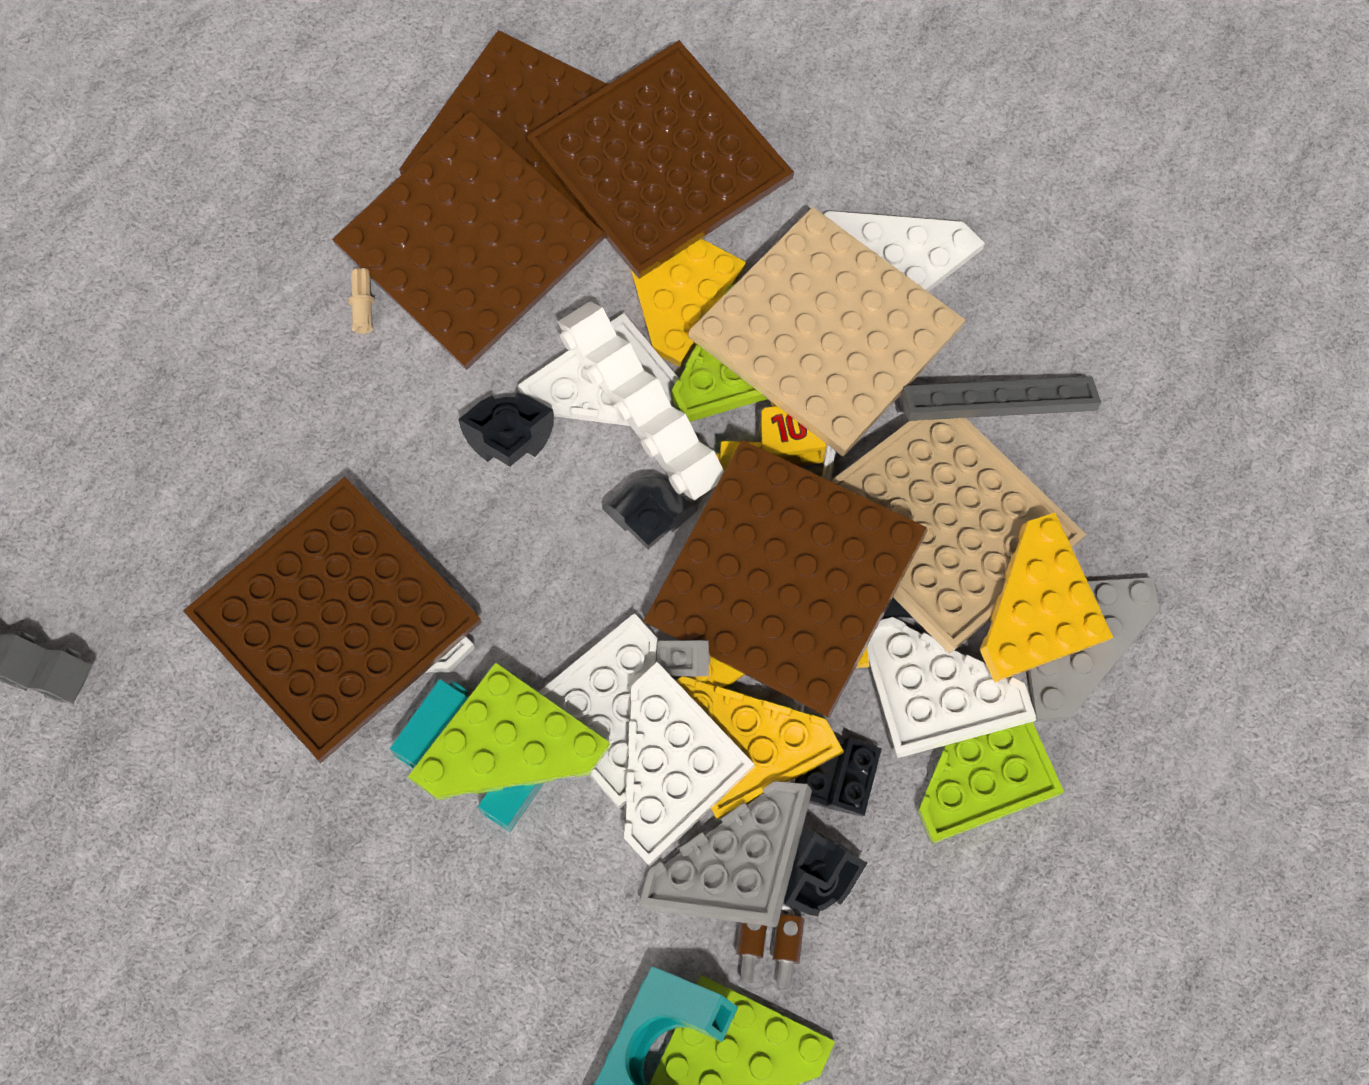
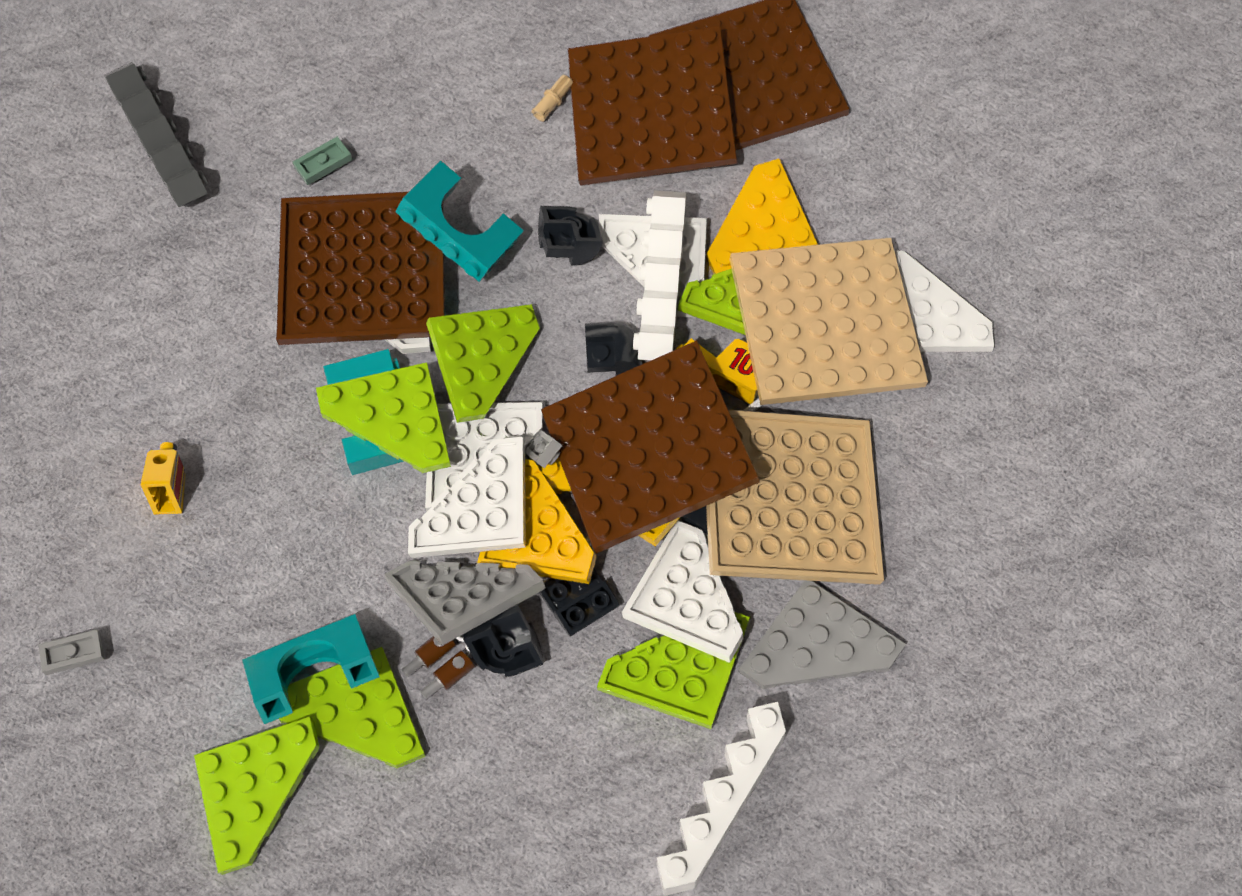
camera: 45 degrees right, 5 degrees down
reddish brown plate [526,40,794,279] -> none
dark grey plate [901,376,1101,421] -> none
yellow plate [980,512,1114,683] -> none
none -> yellow torso [141,442,185,515]
none -> sand green plate [293,136,353,185]
none -> teal arch [395,160,524,282]
none -> lime plate [426,304,540,423]
none -> white brick [657,702,786,896]

